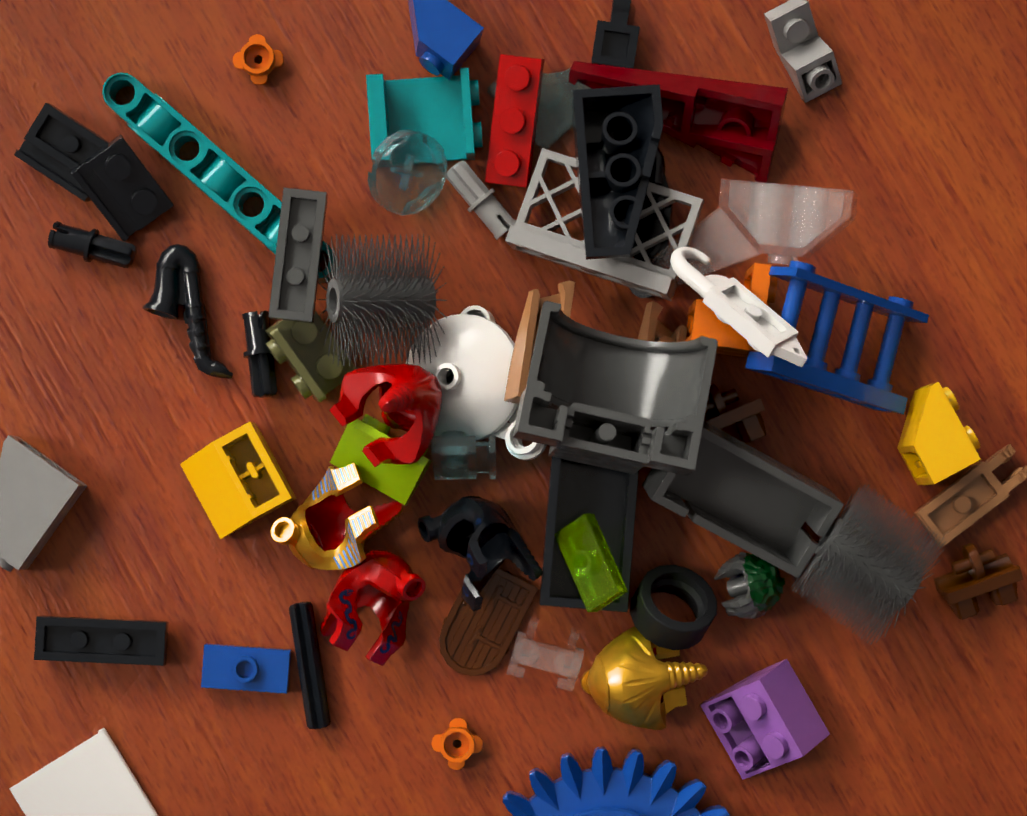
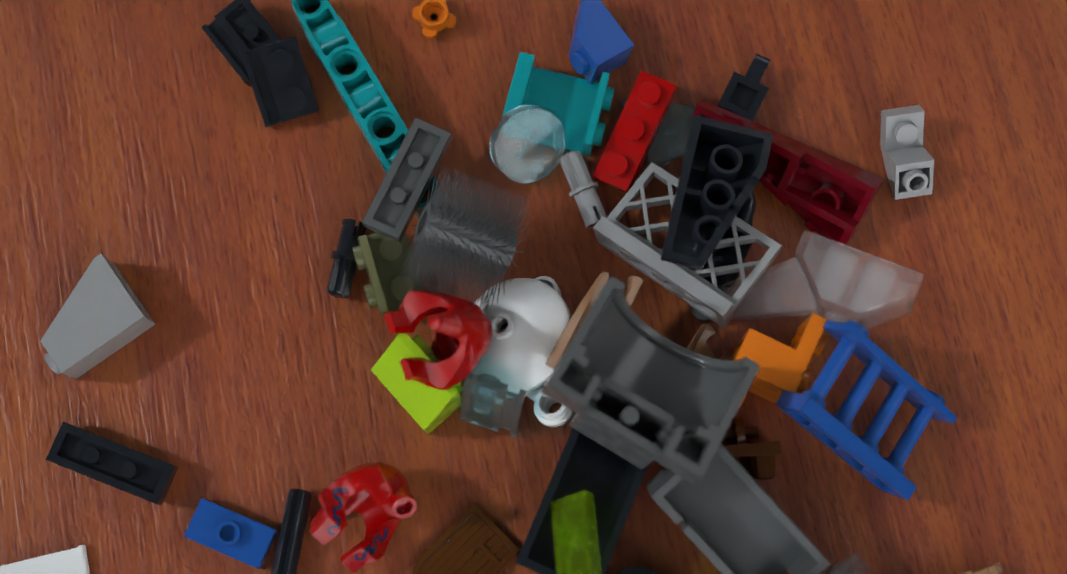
camera: 25 degrees right, 10 degrees down
black axle [48,221,136,268] -> none
black piece [142,244,233,379] -> none
yellow slope [180,421,296,539] -> none
piece [271,463,403,570] -> none
black piece [418,496,543,612] -> none
white plate [670,247,808,367] -> none
yellow slope [897,382,981,485] -> none

